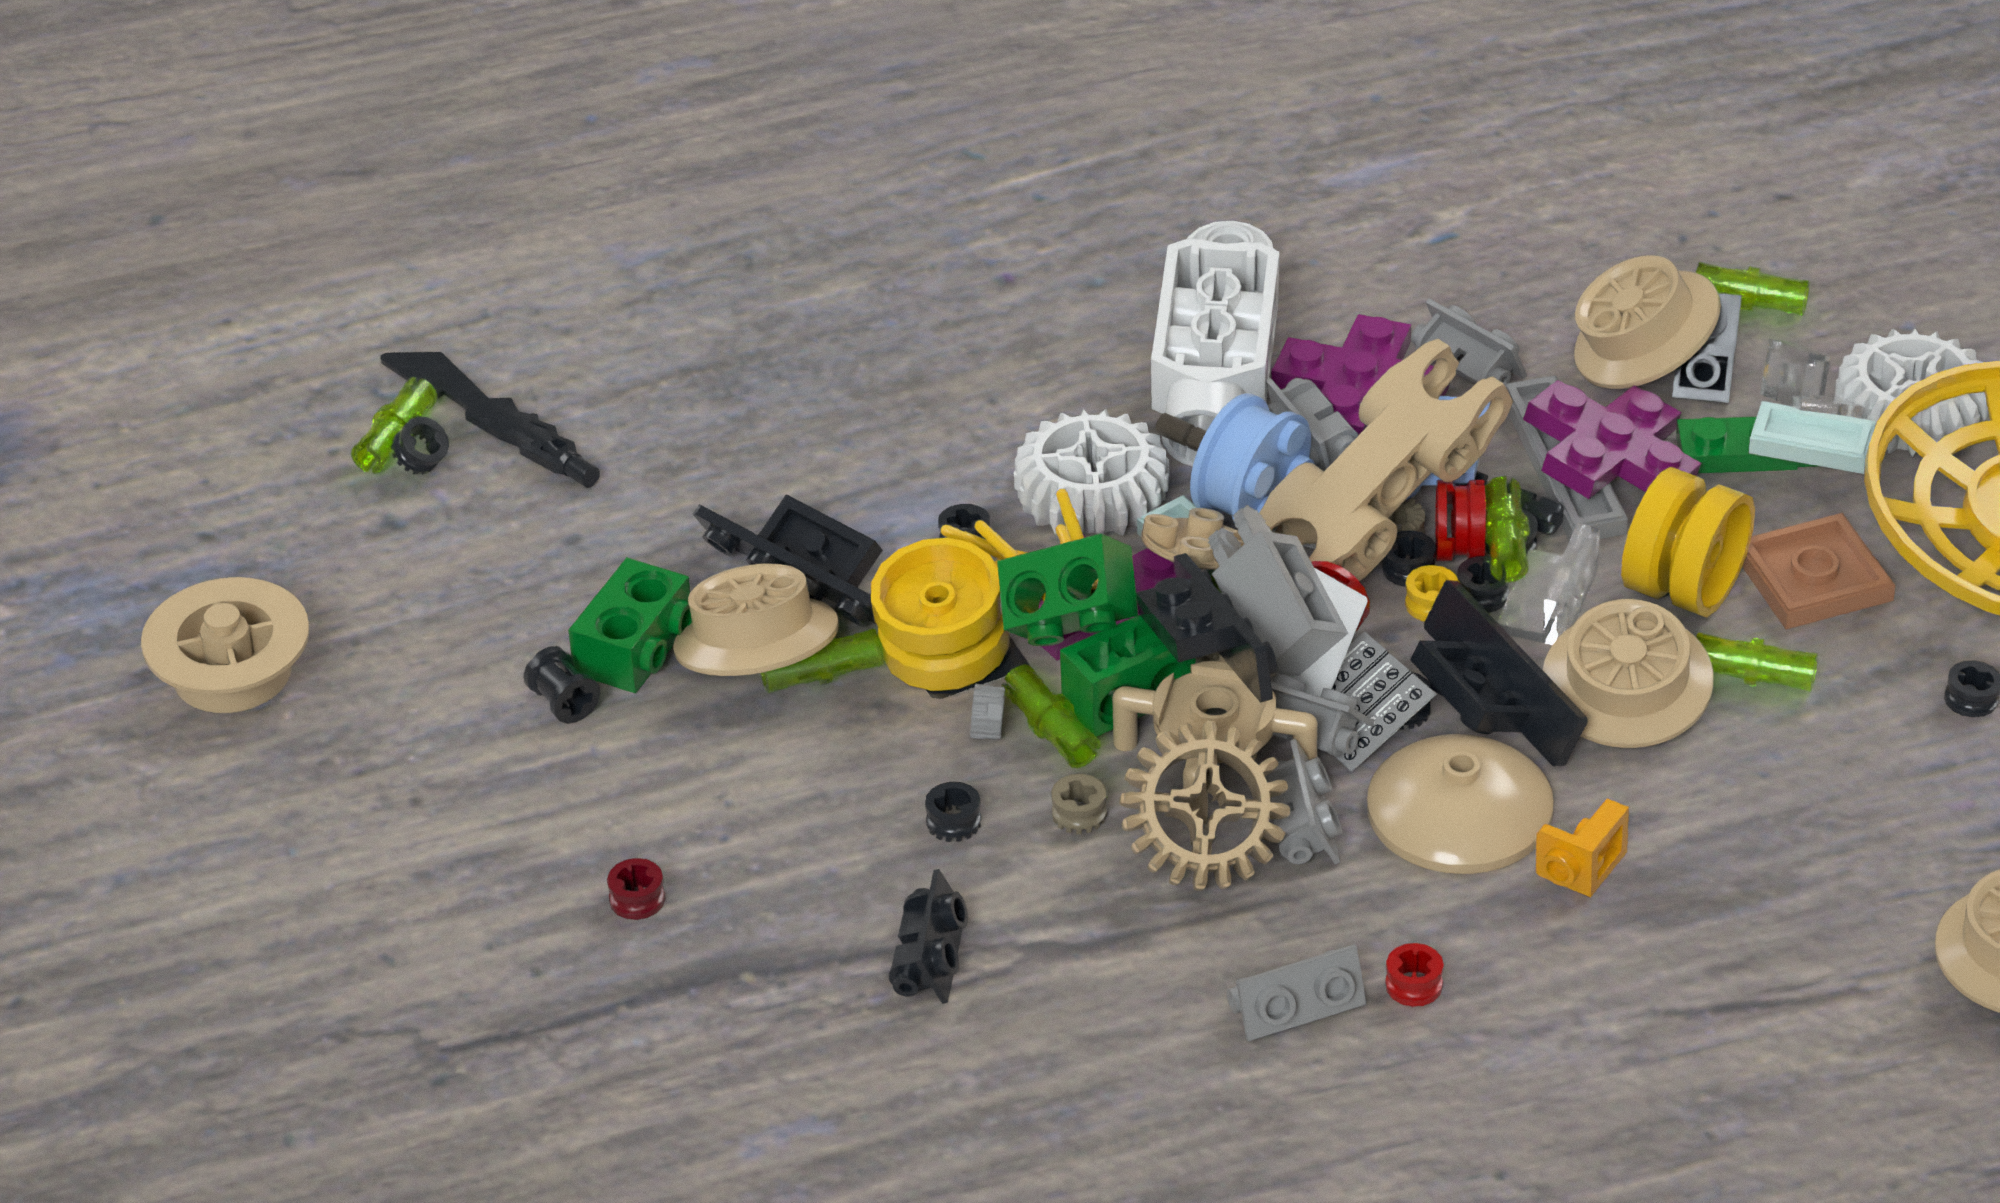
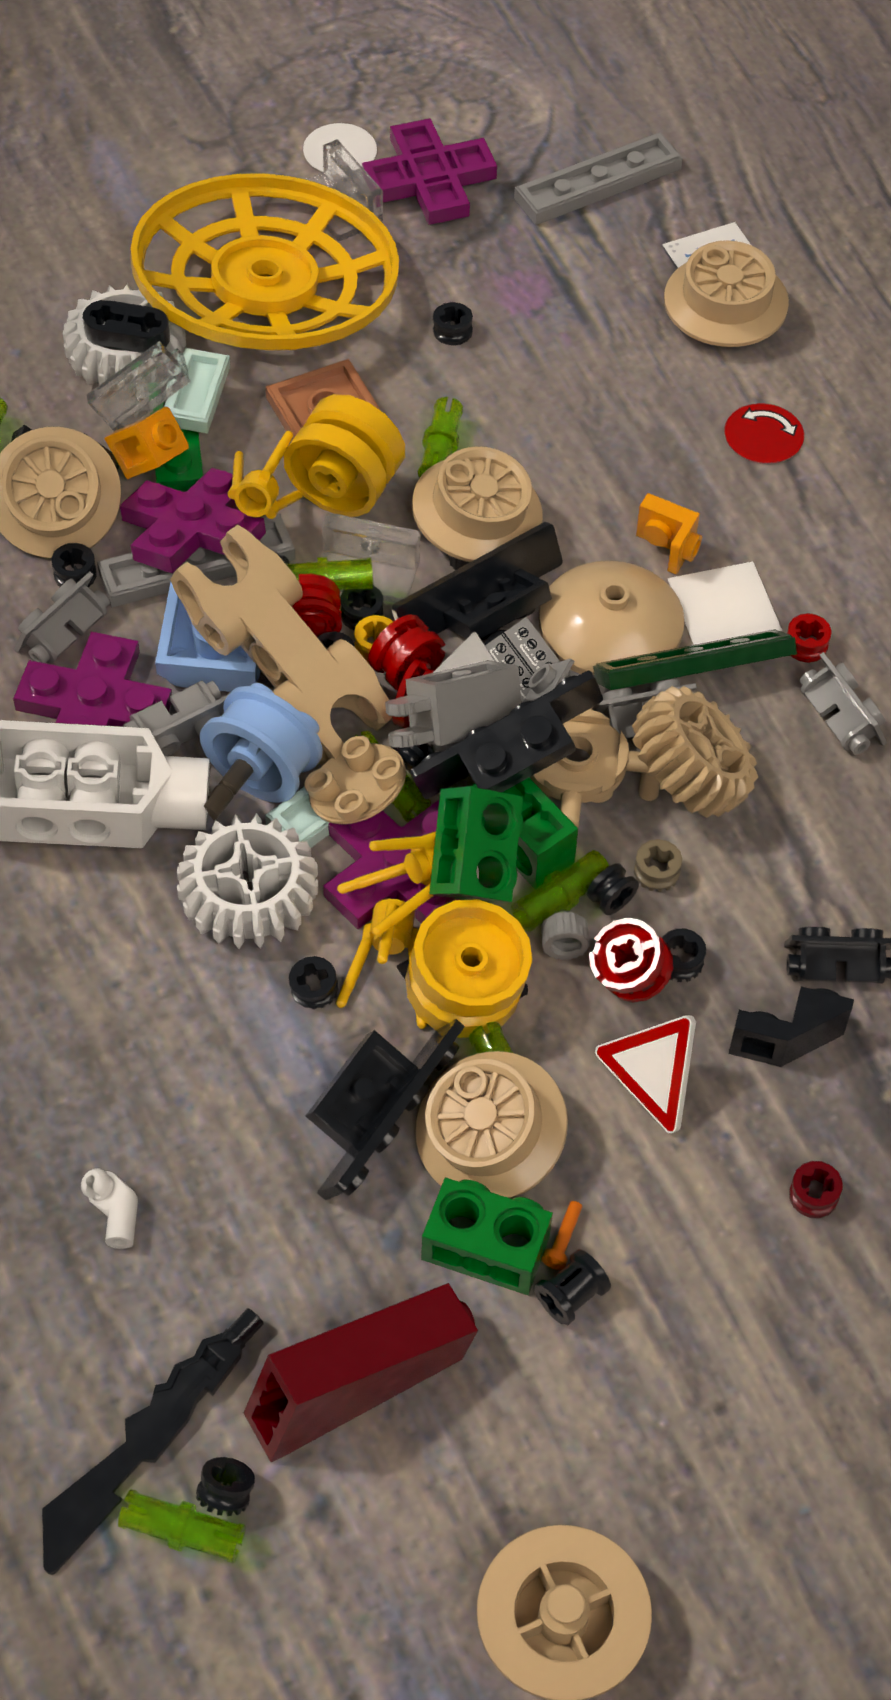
camera: 100 degrees left, 15 degrees up
none -> black bush [51,543,97,587]
none -> white arm [81,1168,138,1249]
none -> black beam [82,300,170,353]
none -> light orange bracket [104,407,189,479]
none -> yellow plant [227,431,304,519]
none -> dark red slope [243,1283,478,1462]
none -> red wheel [368,614,446,692]
none -> orange piece [541,1201,583,1270]
none -> black bush [587,863,639,915]
none -> red wheel [589,918,673,1003]
none -> dark green tile [593,629,797,690]
none -> piece [595,1015,696,1133]
none -> white sticker [667,561,782,645]
none -> red sticker [724,403,804,464]
none -> black slope [728,986,854,1067]

